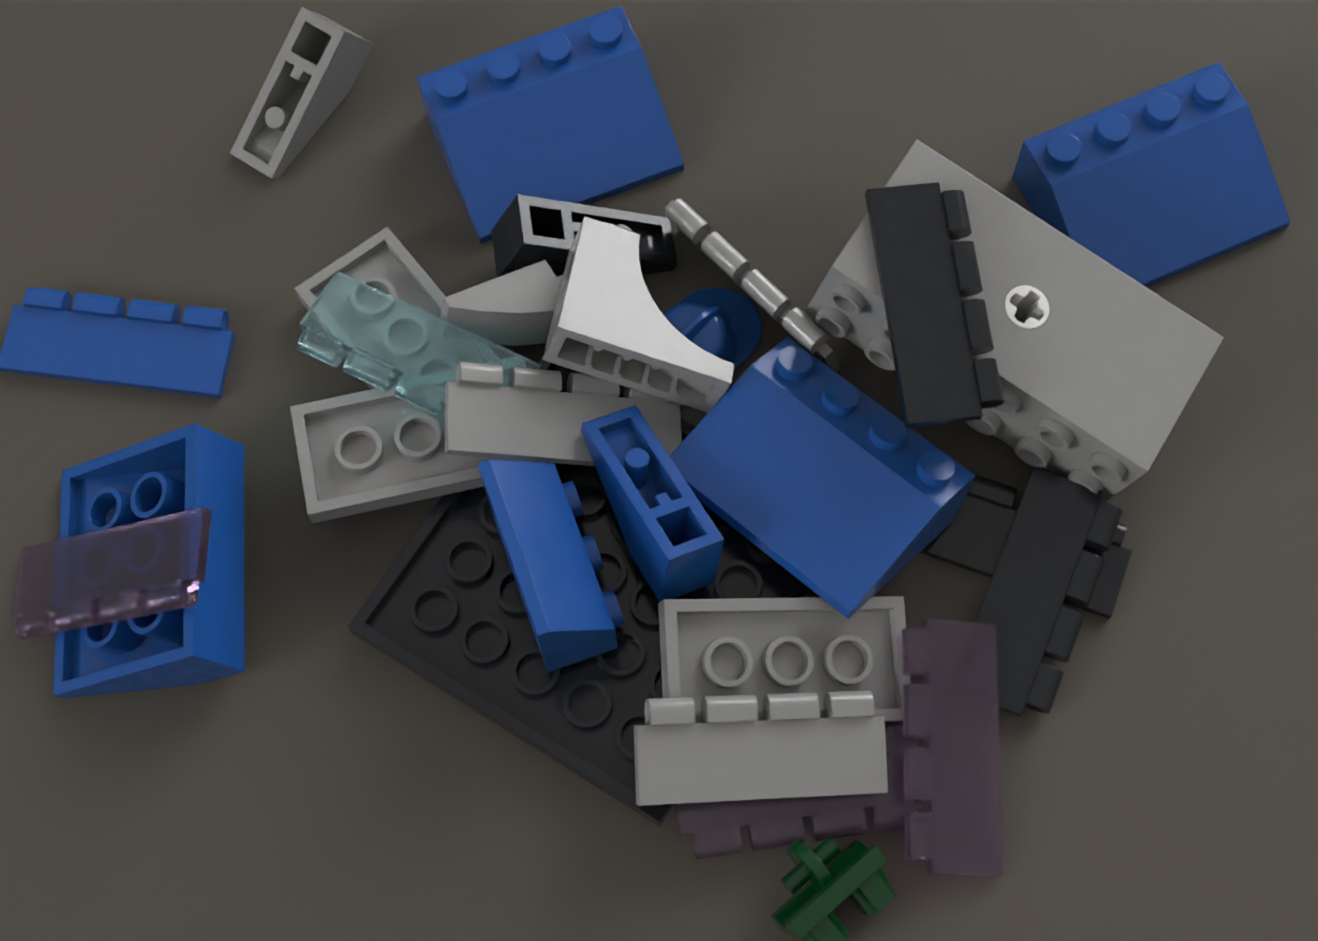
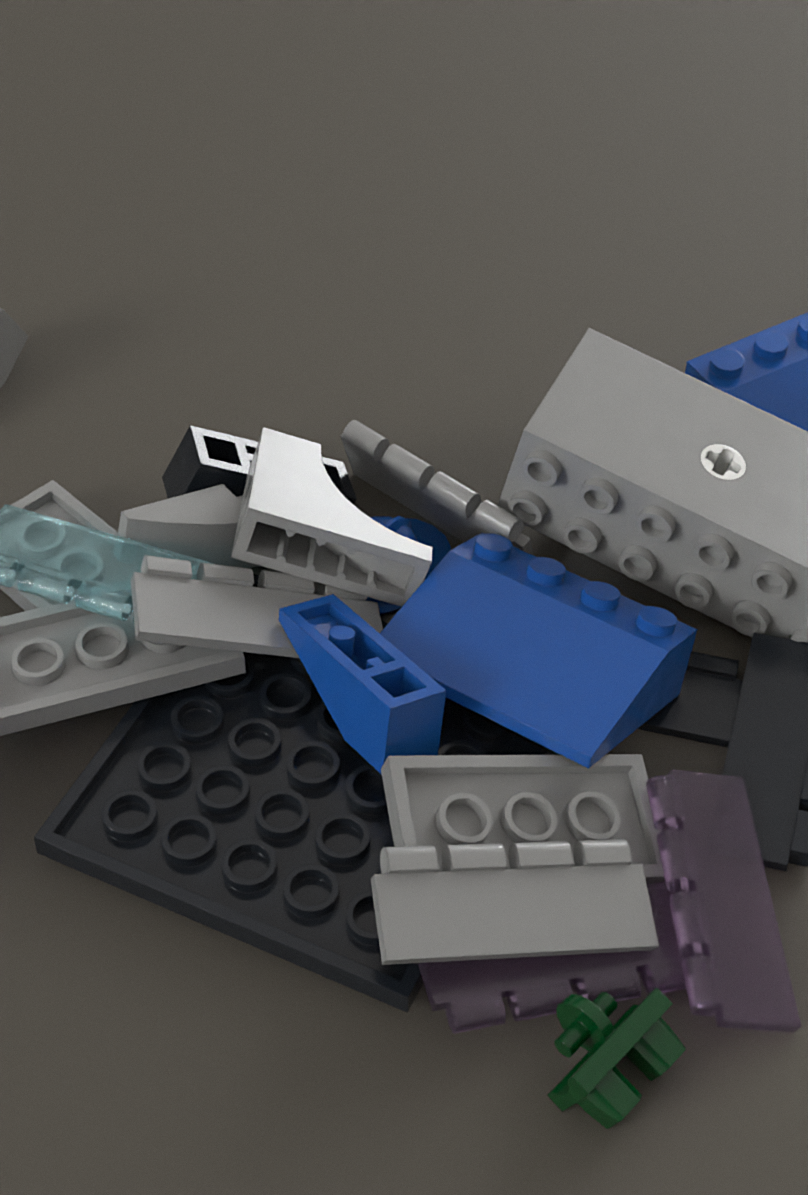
camera: 10 degrees left, 20 degrees down
blue slope [417,6,684,244] -> none
blue slope [477,459,624,673] -> none
black windscreen [865,182,1004,428] -> none

